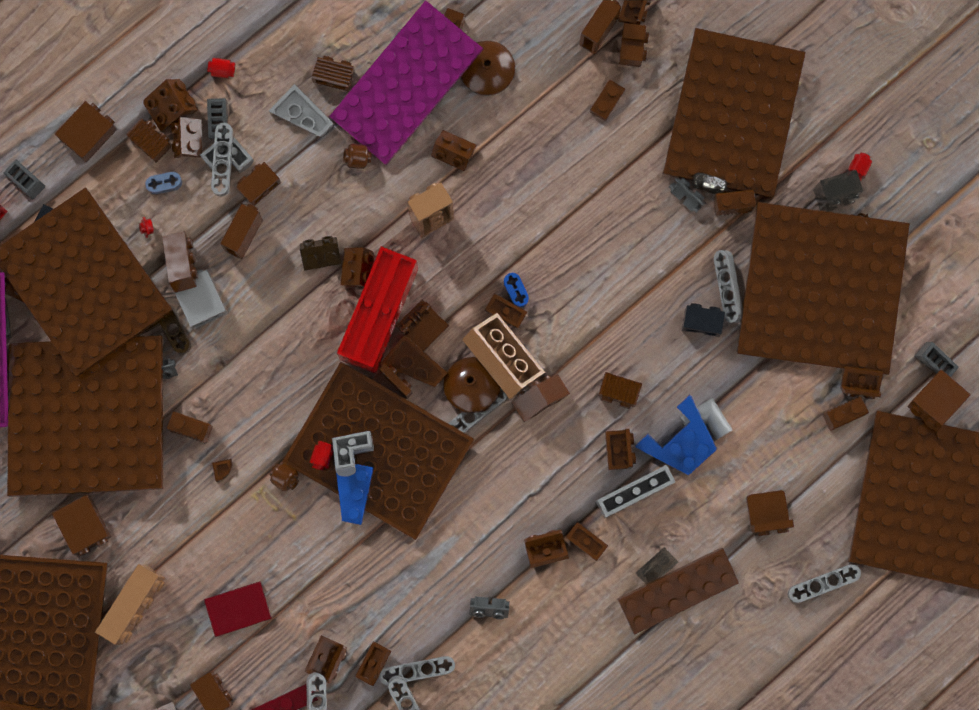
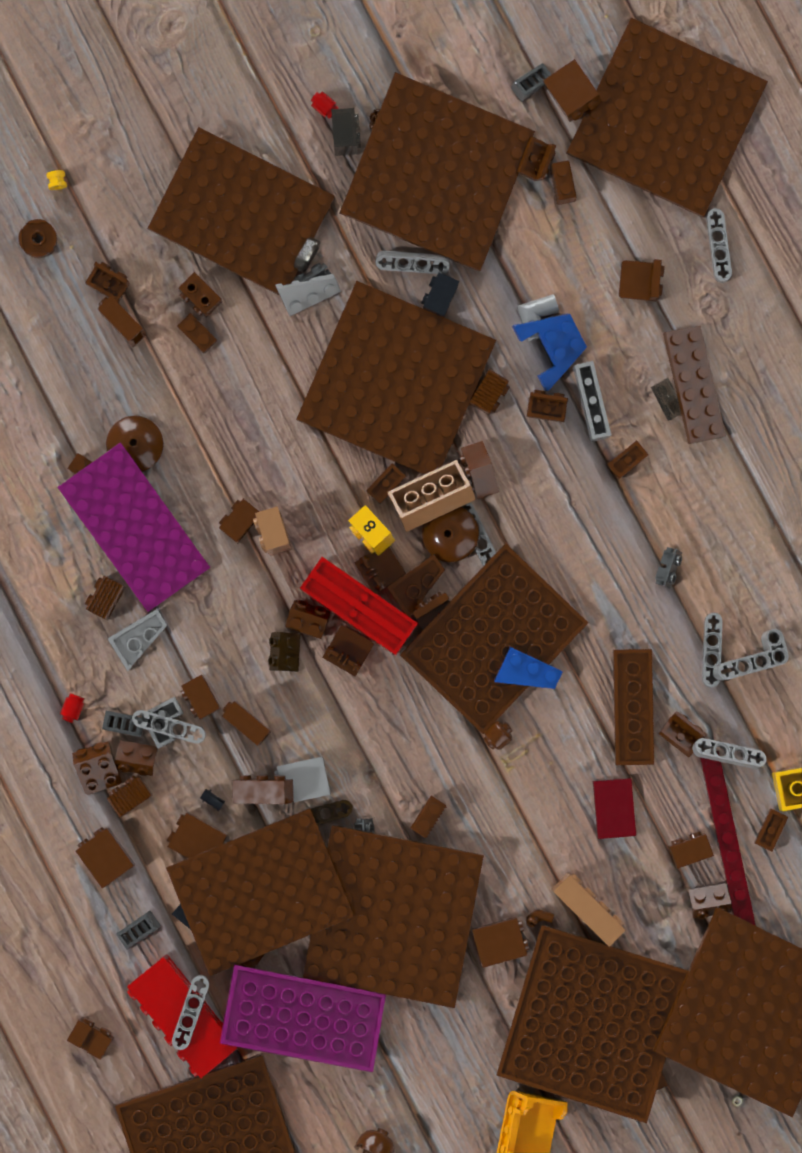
camera: 75 degrees left, 5 degrees up
red plate [139,217,154,238] -> none
sand blue beam [145,172,182,194] -> none
reddish brown tile [212,459,232,482] -> none
red brick [309,441,334,471] -> none
light grey brick [332,431,374,477] -> none
reddish brown head [343,144,372,169] -> none
reddish brown plate [355,641,391,686] -> none
reddish brown bracket [431,130,477,171] -> none
blue beam [504,273,529,308] -> none
reddish brown bracket [524,530,569,568] -> none
reddish brown brick [619,23,649,67] -> none
reddish brown brick [713,190,756,217] -> none
none -> reddish brown brick [167,812,228,858]
none -> reddish brown brick [178,272,223,318]
none -> black pin [200,789,225,812]
none -> reddish brown brick [219,498,259,544]
none -> light grey wing [275,274,341,316]
none -> reddish brown plate [296,280,496,475]
none -> reddish brown hinge [322,624,374,677]
none -> yellow brick [348,505,395,556]
none -> reddish brown arm [526,909,554,927]
none -> reddish brown plate [613,649,654,765]

